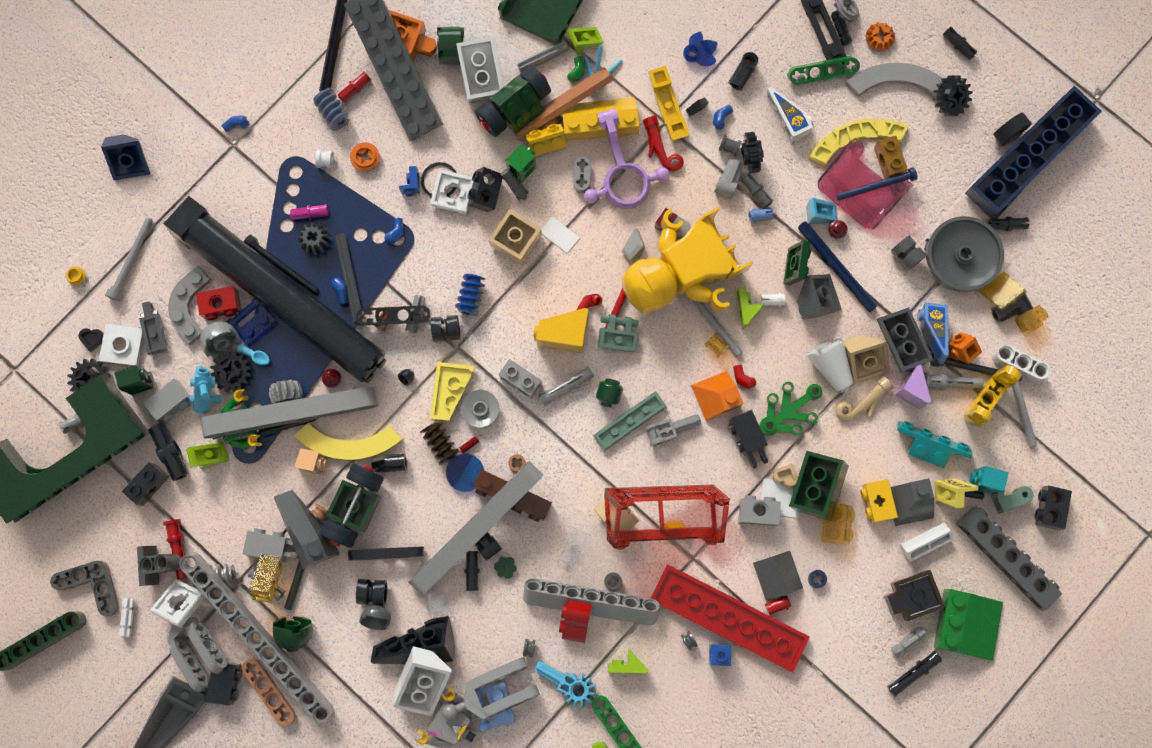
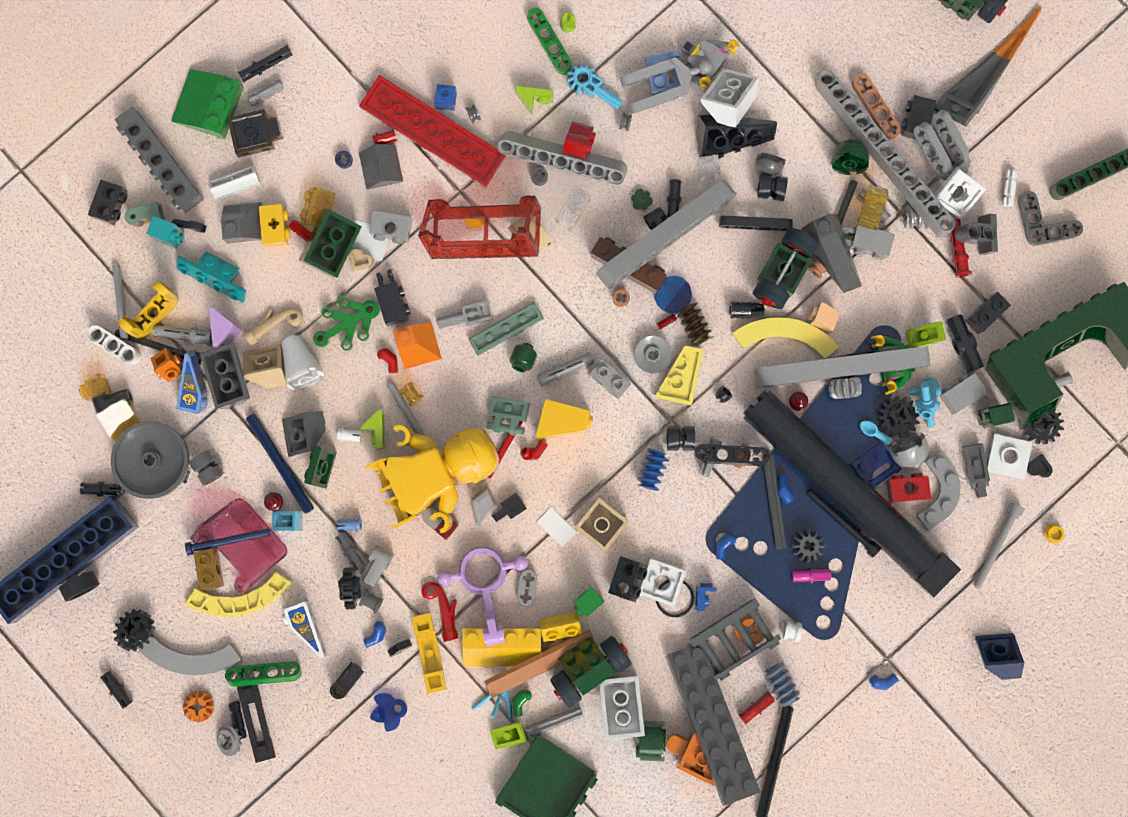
camera: 175 degrees left, 5 degrees up
dark grey piece [500,168,528,200] -> none
light yellow panel [935,478,978,508] -> none
none -> red axle [289,220,311,242]
none -> black plate [492,493,527,522]
none -> dark grey fence [690,598,781,681]

